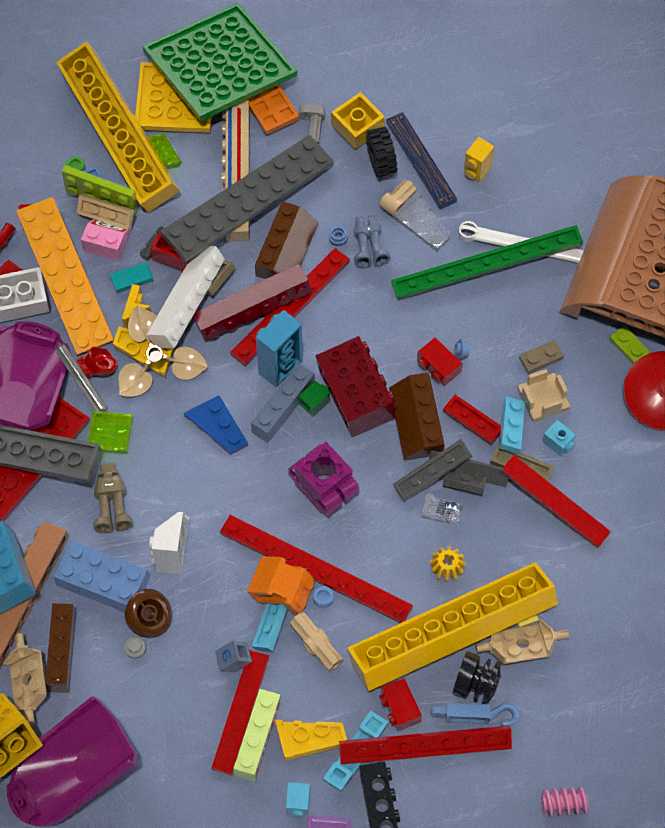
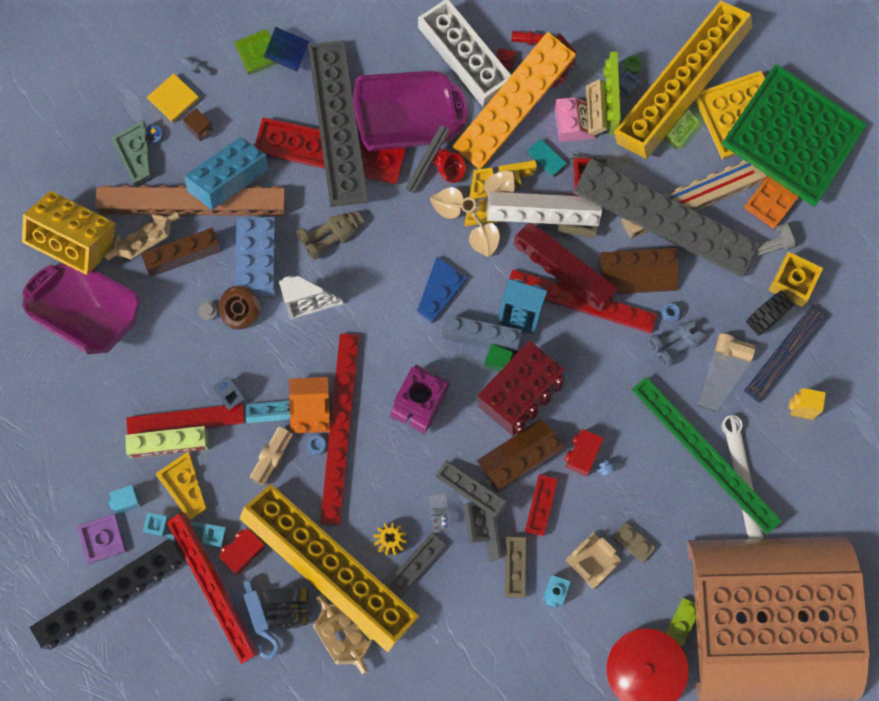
camera: 65 degrees right, 10 degrees up
clear neon green plate [88,411,133,454] -> none
medium azure plate [499,396,525,454] -> none
red tile [500,455,611,548] -> none
none -> dark grey tile [385,532,447,598]

